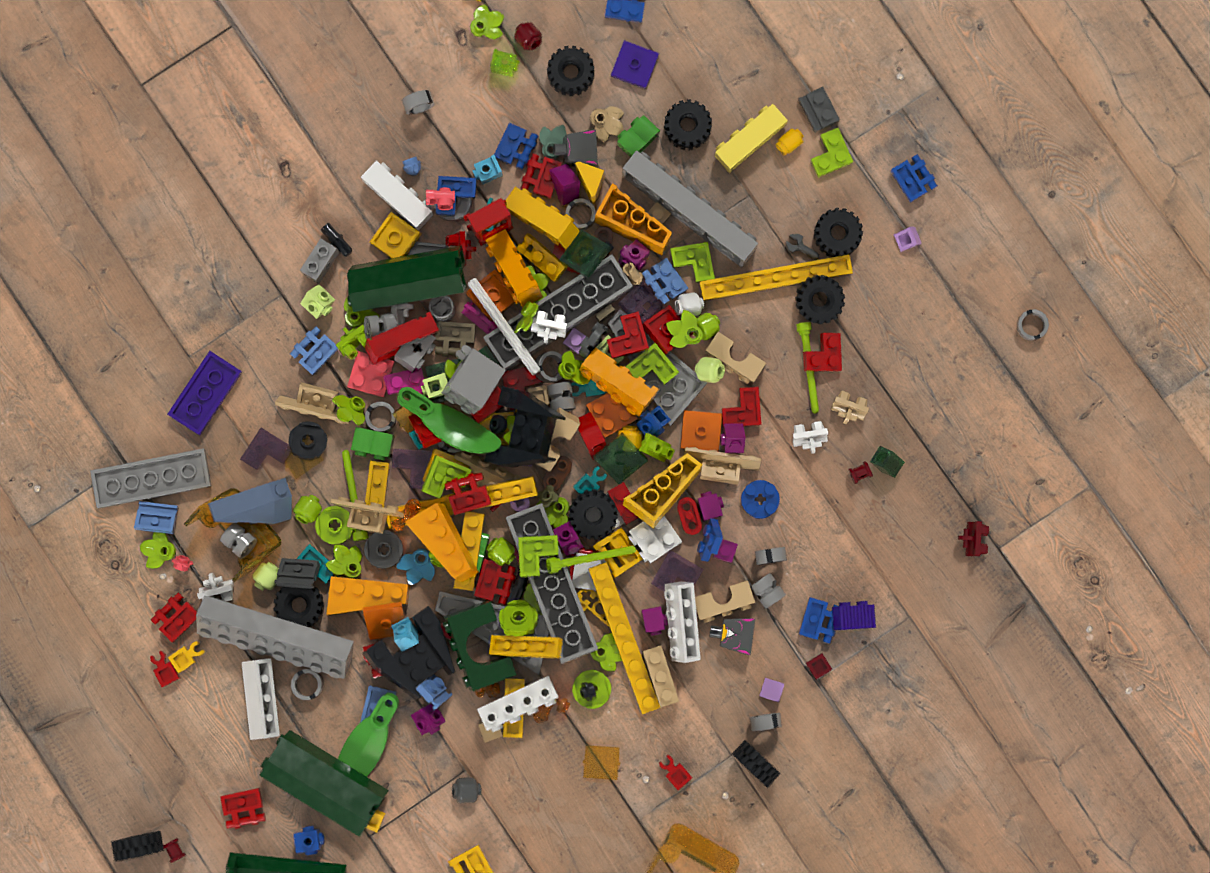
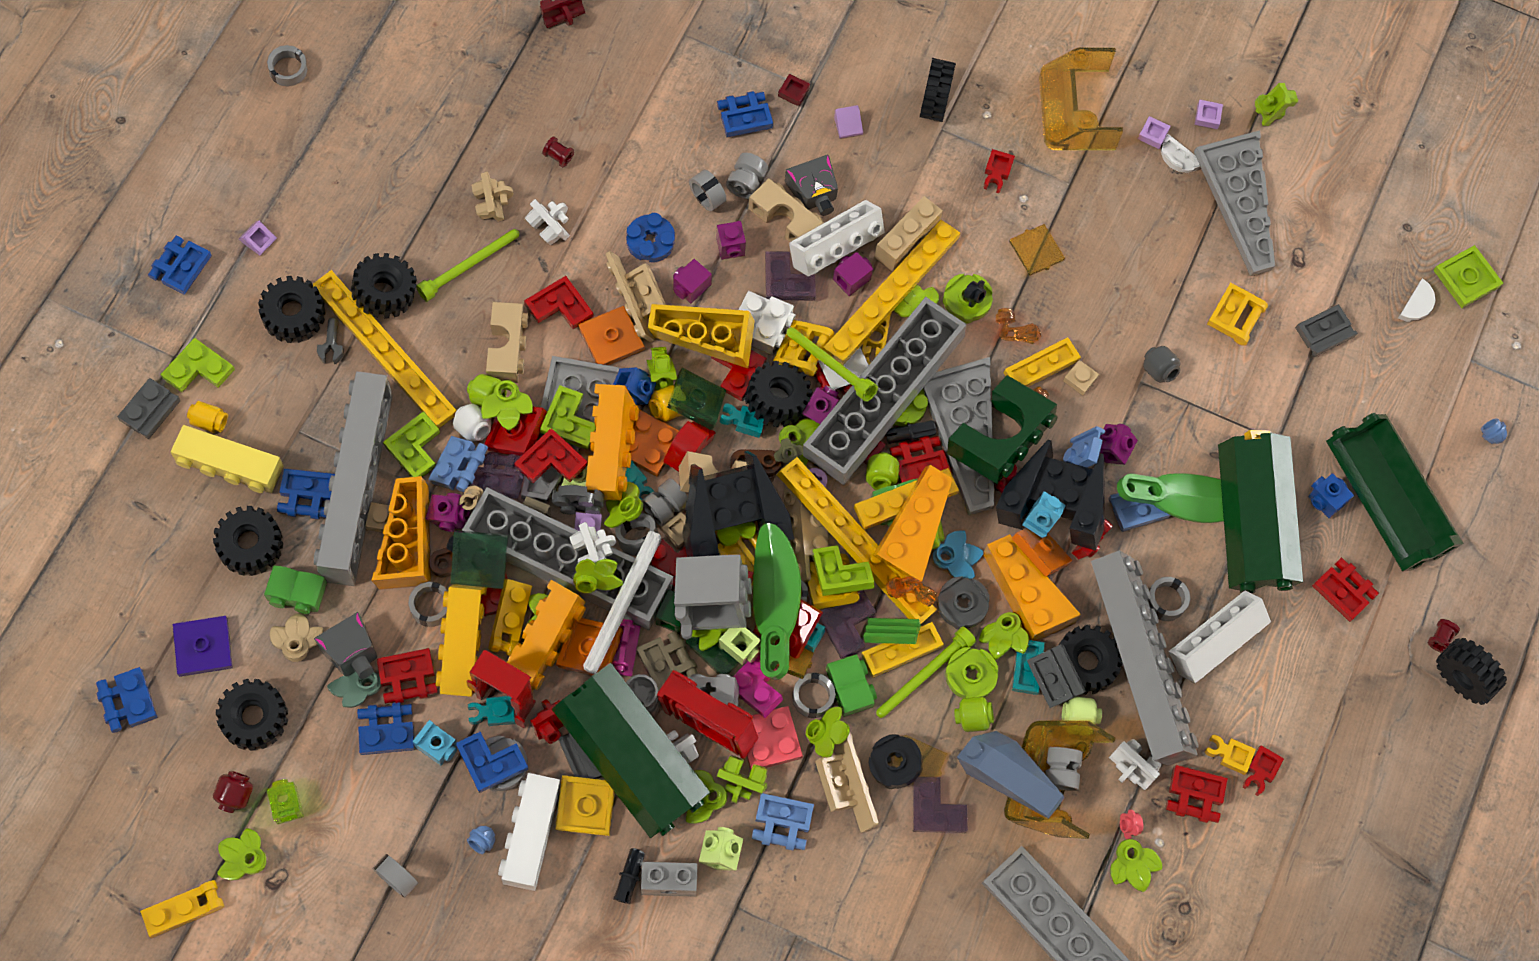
camera: 130 degrees left, 15 degrees down
medium blue plate [134,501,178,534] -> none
dark purple plate [167,351,242,435] -> none
tan bracket [330,497,404,534] -> none
light grey wheel [364,314,397,340] -> none
coral plate [426,187,455,210] -> none
red plate [445,472,492,515] -> none
white brick [477,676,559,732] -> none
yellow plate [489,635,563,659] -> none
black plate [490,415,507,434] -> none
lime plate [499,600,538,636] -> none
lime plate [518,535,559,577] -> none
magenta slope [549,164,580,206] -> none
yellow slope [575,161,604,204] -> none
red plate [677,497,702,535] -> none
yellowish green head [695,357,725,383] -> none
blue plate [697,518,723,562] -> none
magenta brick [720,424,746,453] -> none
light grey piece [749,713,782,731] -> none
red plate [803,333,842,372] -> none
dark purple brick [832,601,876,630] -> none
clear green brick [870,446,905,478] -> none
none -> blue plate [277,469,335,519]
none -> bright green tile [863,618,921,644]

